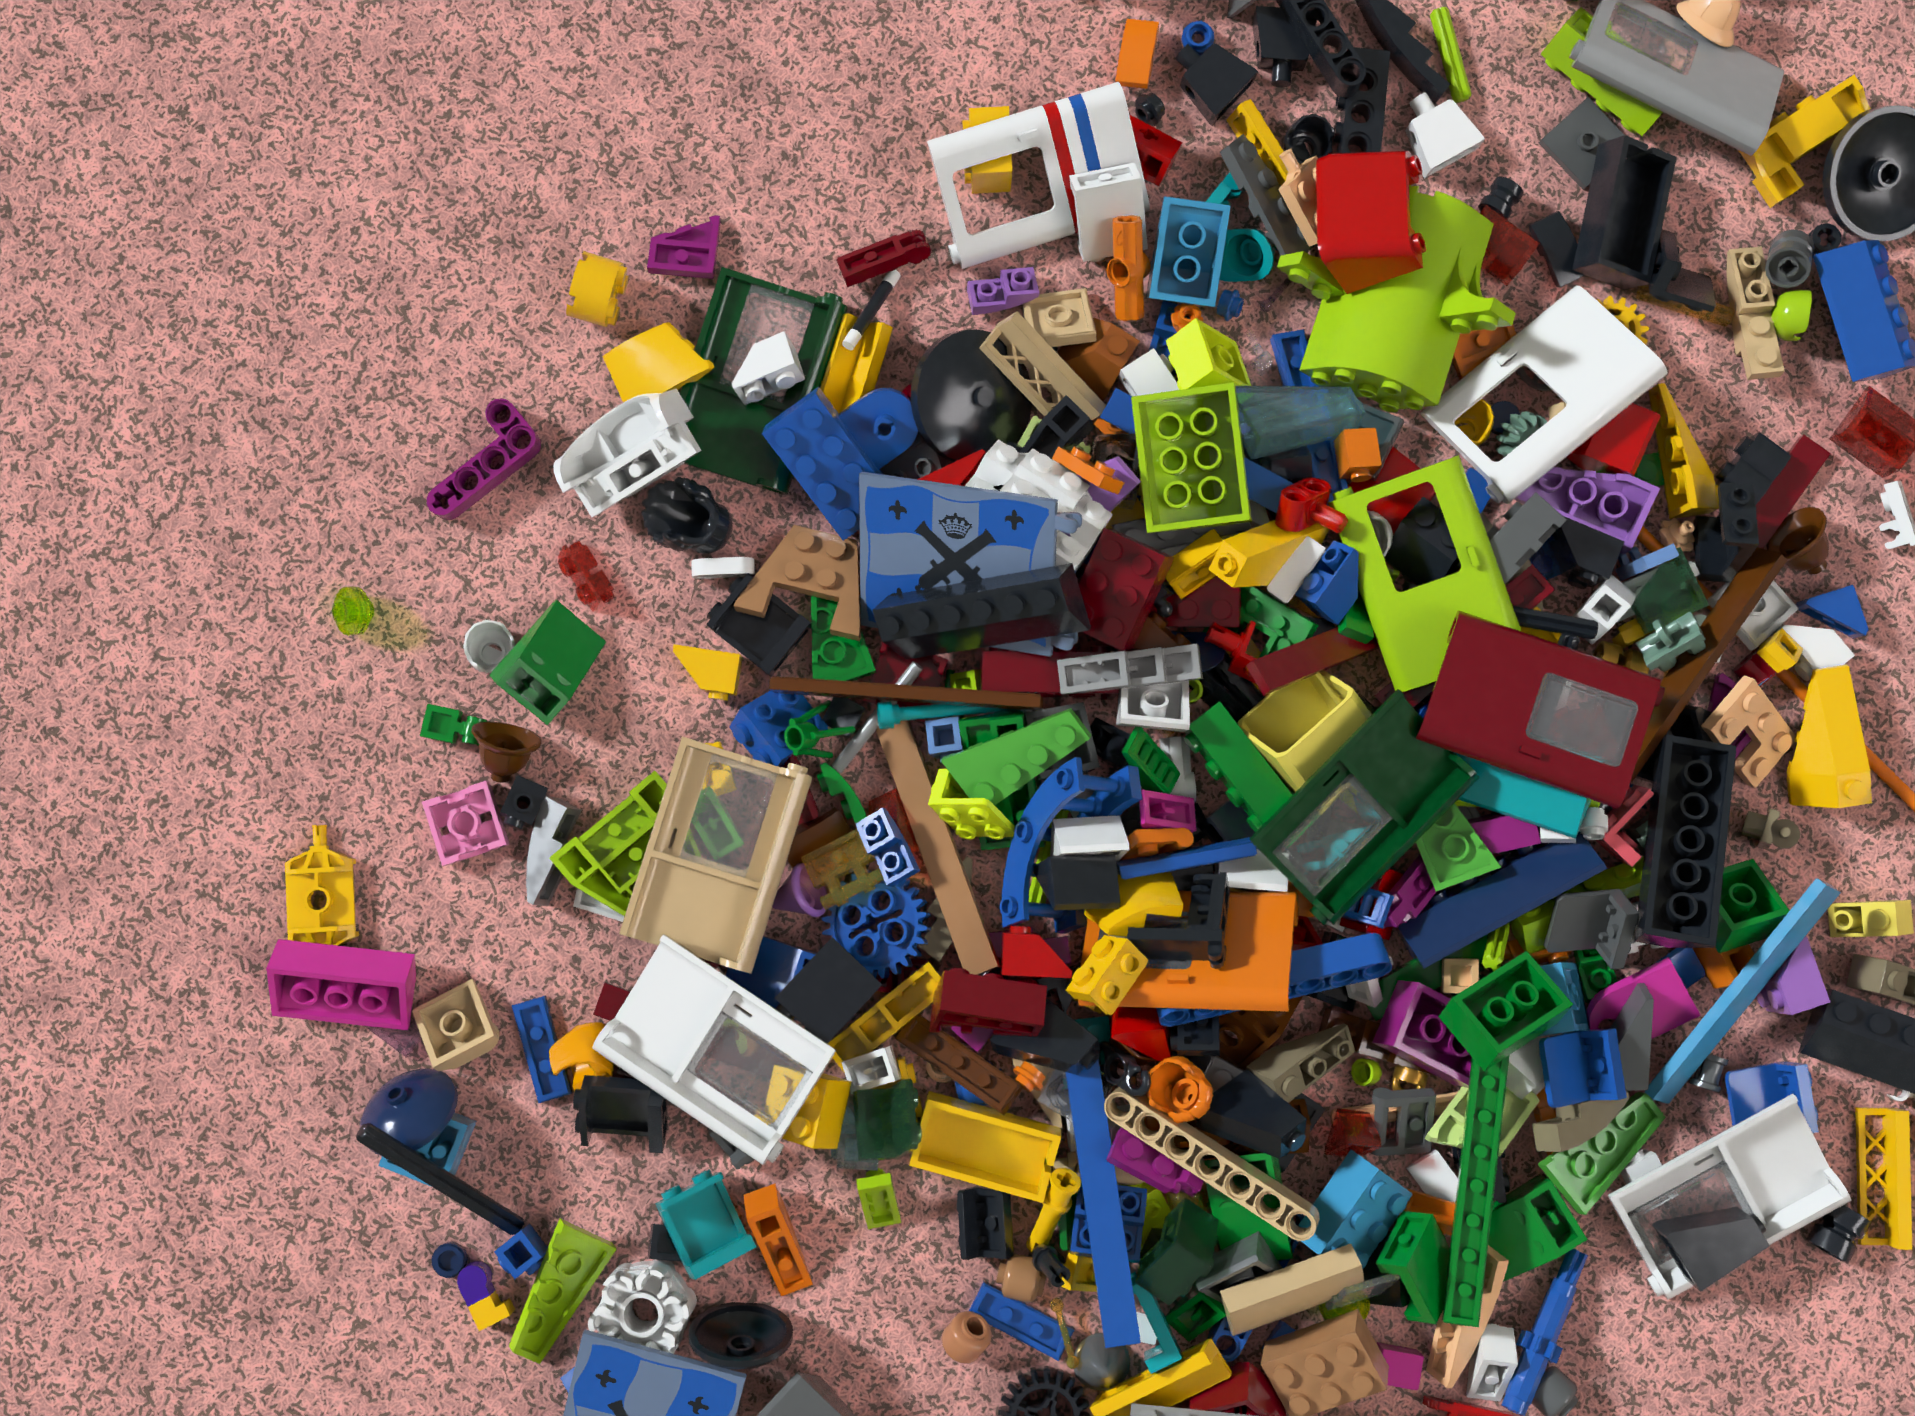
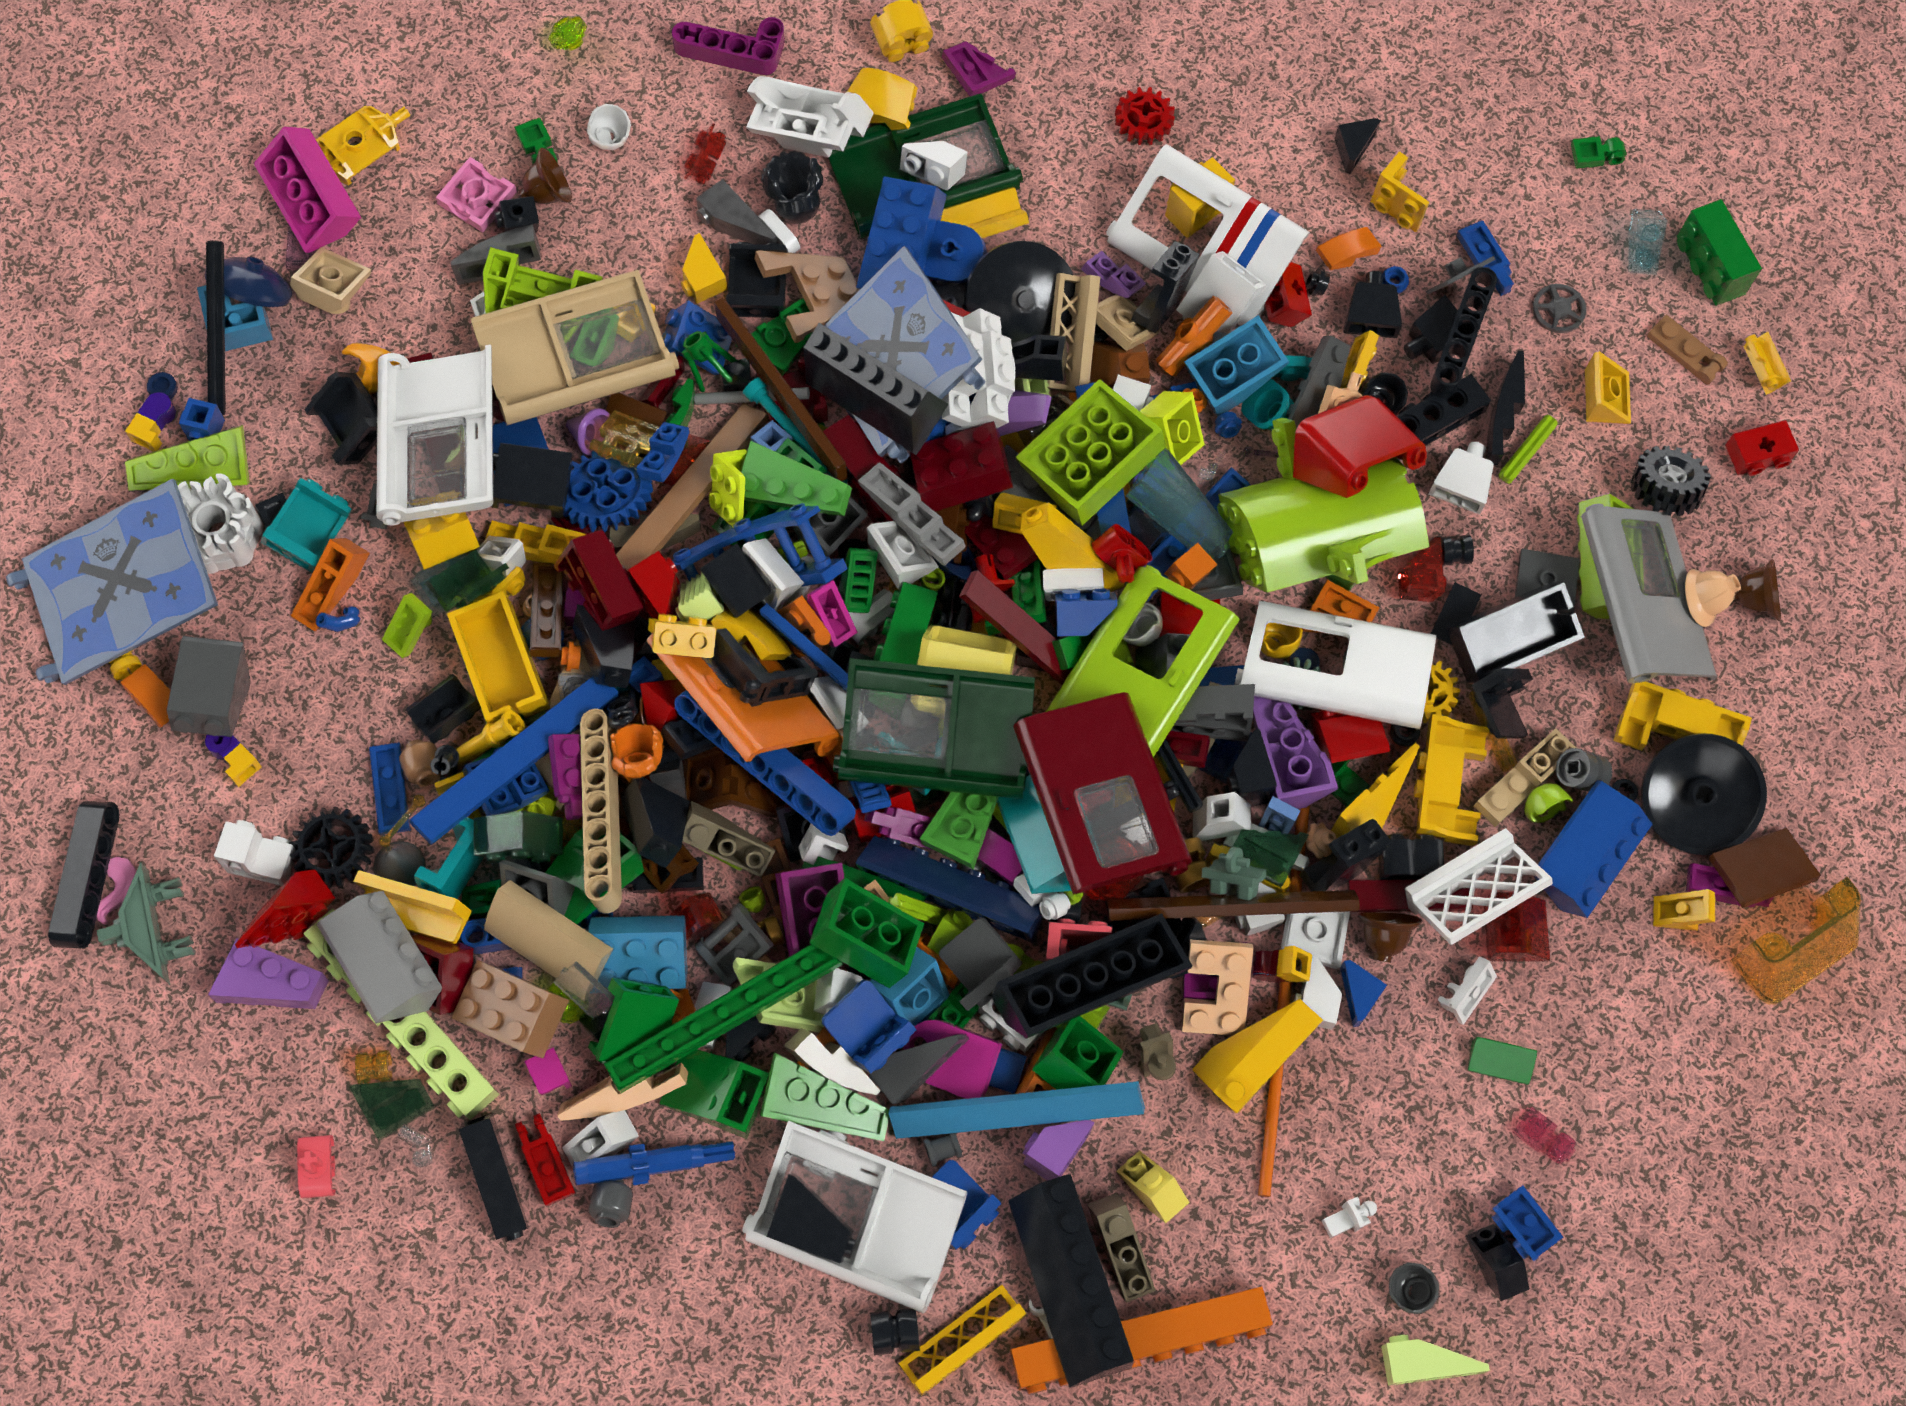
camera: 50 degrees right, 15 degrees down
green slope [490,599,606,725] -> none
blue tile [512,995,573,1103] -> none
black dish [689,1302,793,1370] -> none
dark red hinge [836,229,932,287] -> none
black bar [842,270,901,350] -> none
nougat head [942,1311,992,1364] -> none
orange plate [1052,446,1125,495] -> none
none -> blue arm [316,606,361,632]
none -> blue plate [628,656,665,698]
none -> yellowish green brick [675,572,724,622]
none -> flat silver slope [696,179,777,244]
none -> red gear [1115,87,1175,145]
none -> black panel [1131,241,1200,333]
none -> white fence [1405,828,1553,945]
none -> yellow bracket [1414,714,1489,847]

